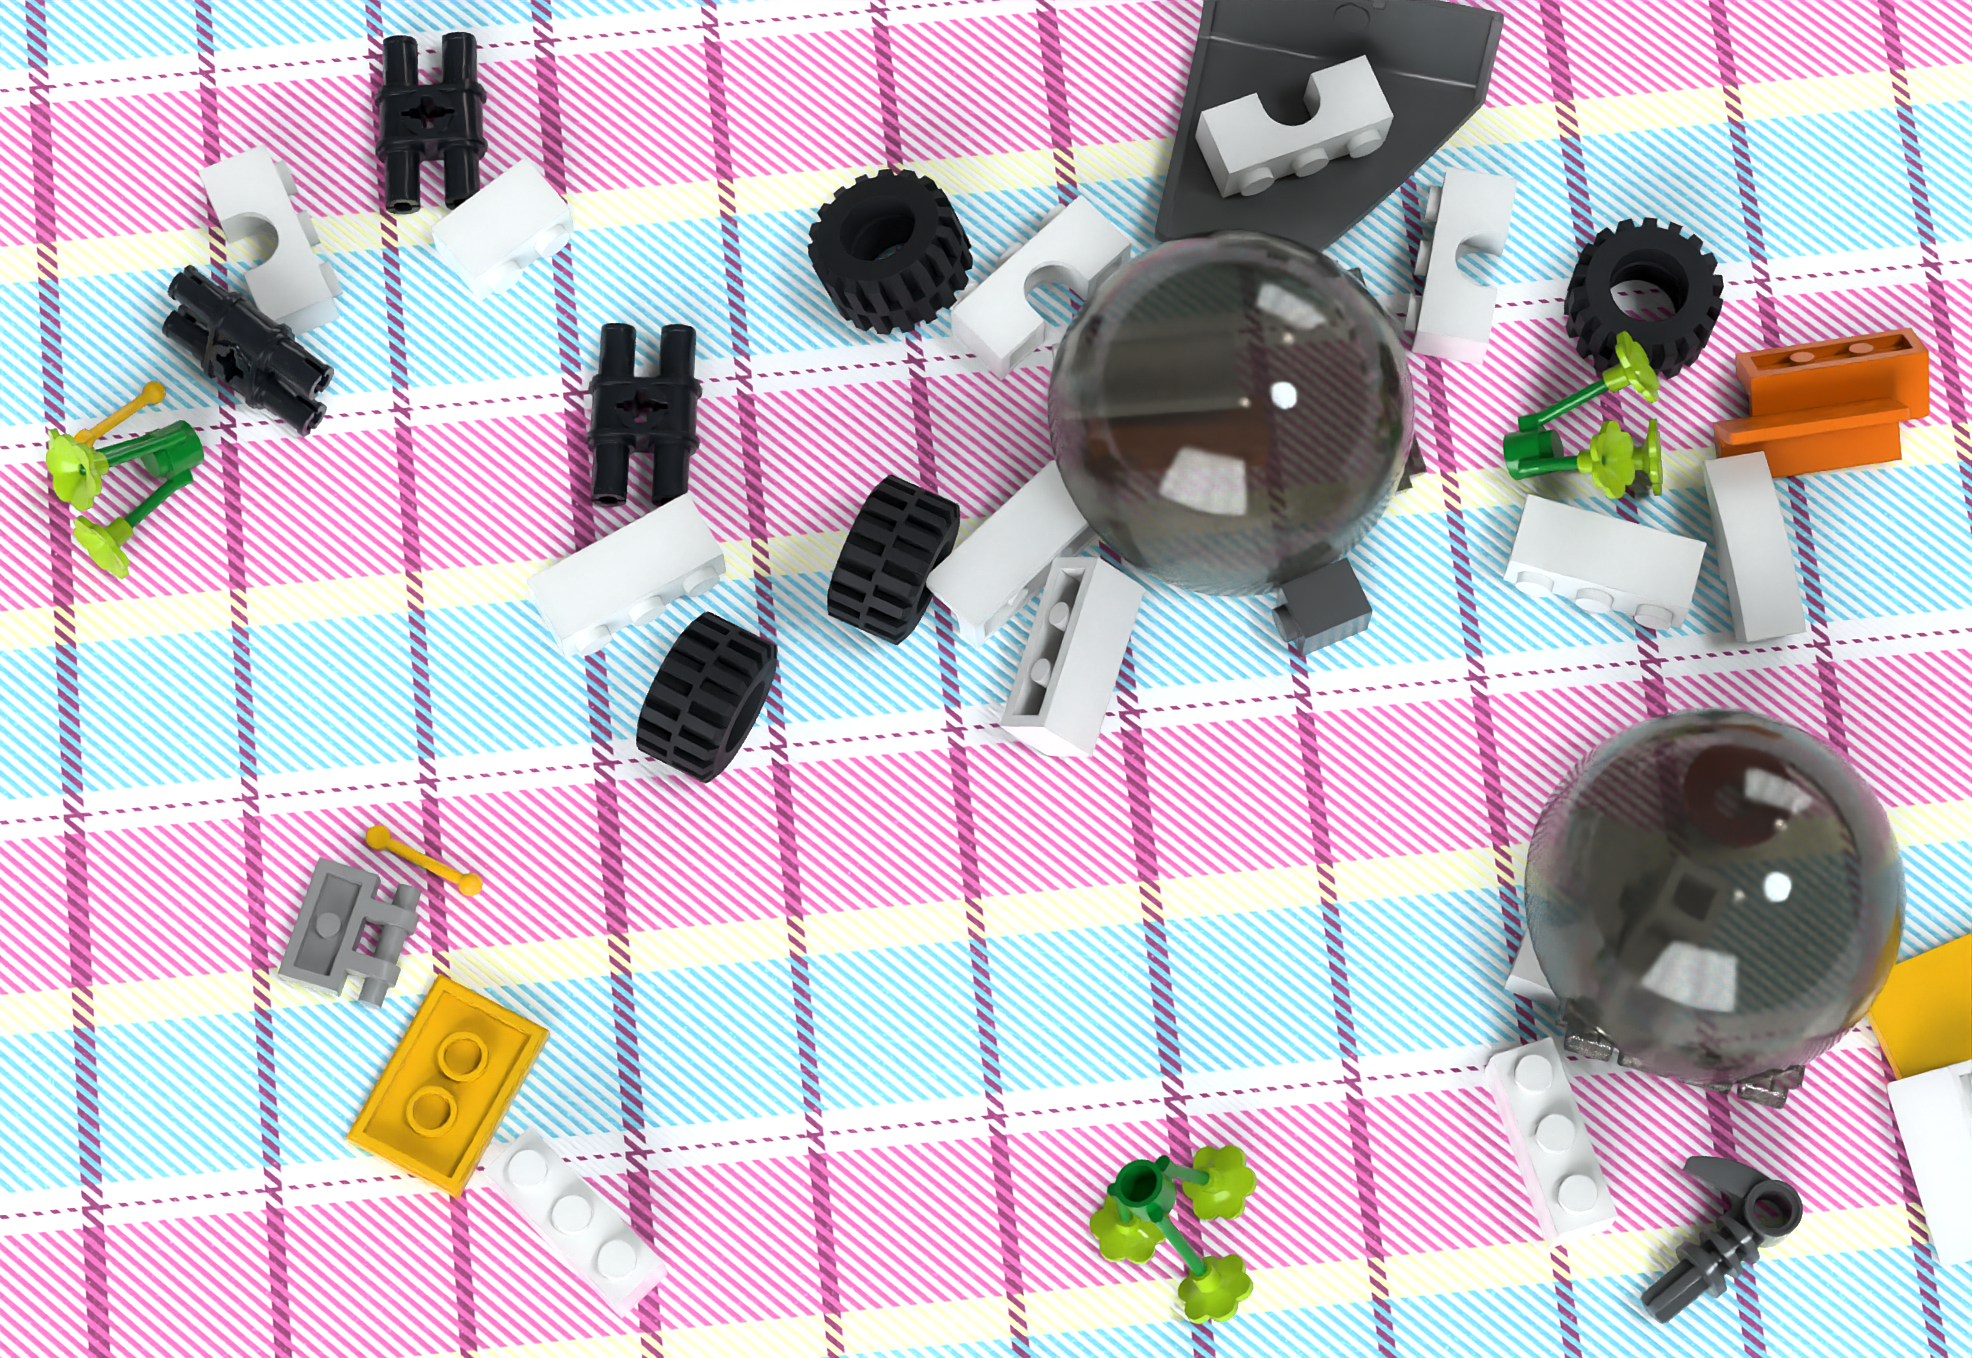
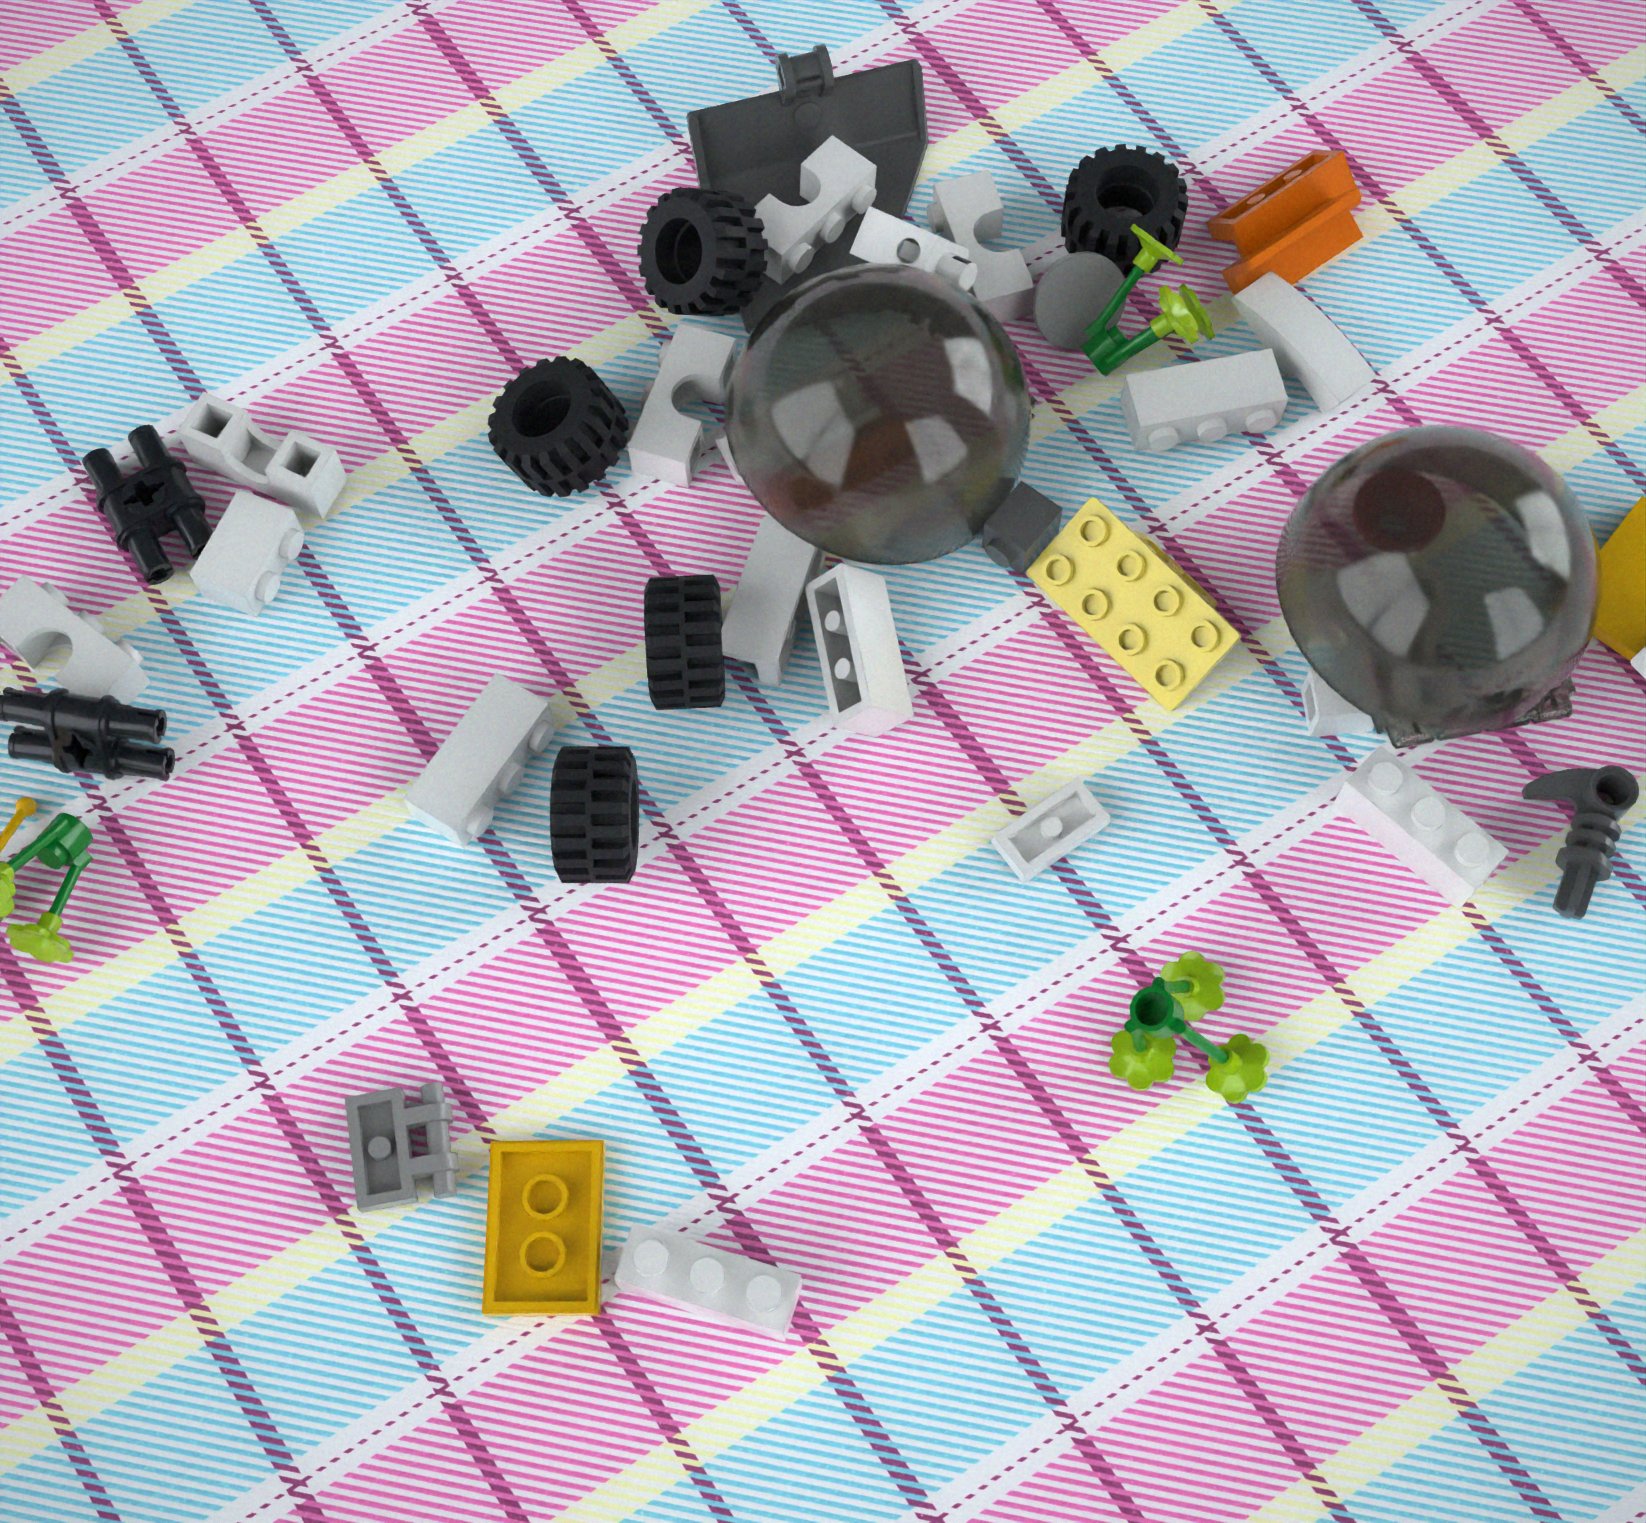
camera: 25 degrees left, 5 degrees down
yellow hinge [366,825,483,896] -> none
black pin [585,323,703,507] -> none
none -> white arch [177,391,348,519]
none -> black tyre [637,187,768,316]
none -> white torso [849,206,977,296]
none -> white plate [991,776,1111,884]
none -> light yellow bracket [1027,497,1241,711]
none -> light grey shield [1033,251,1127,350]

